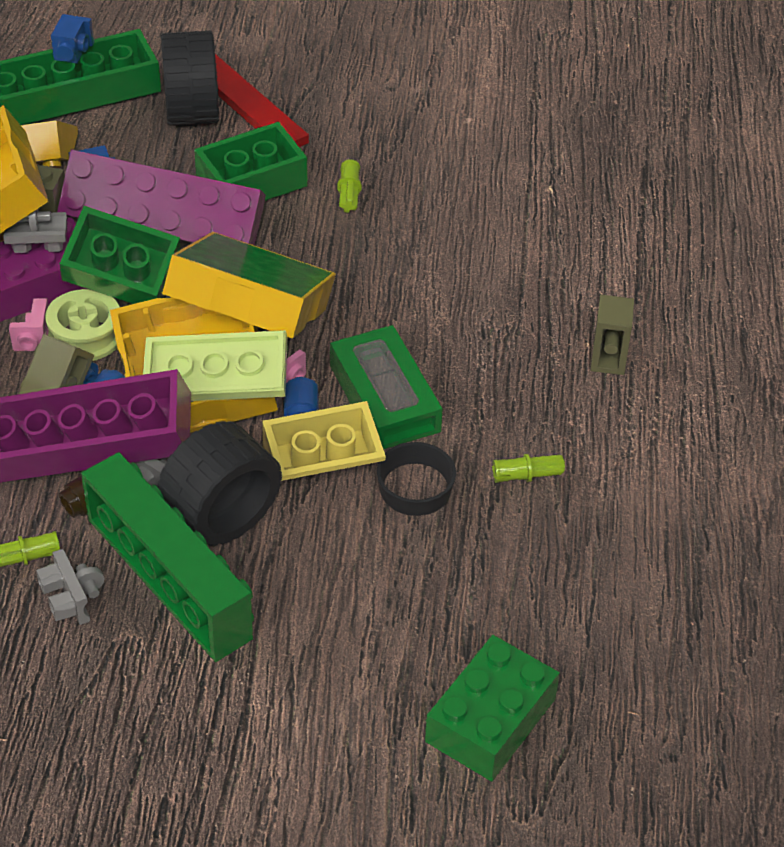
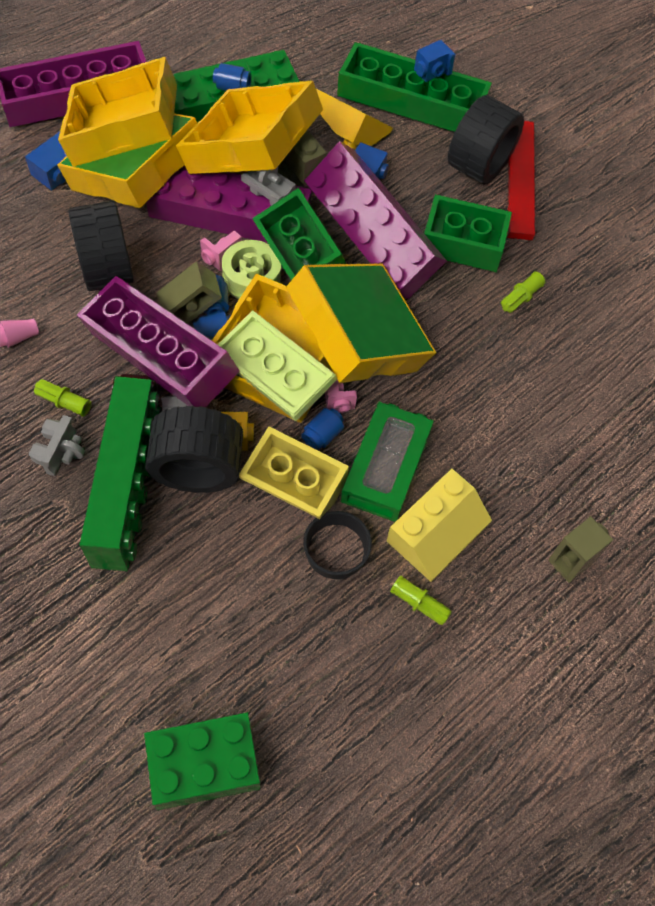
camera: 40 degrees right, 15 degrees up
none -> light yellow slope [386,469,492,582]

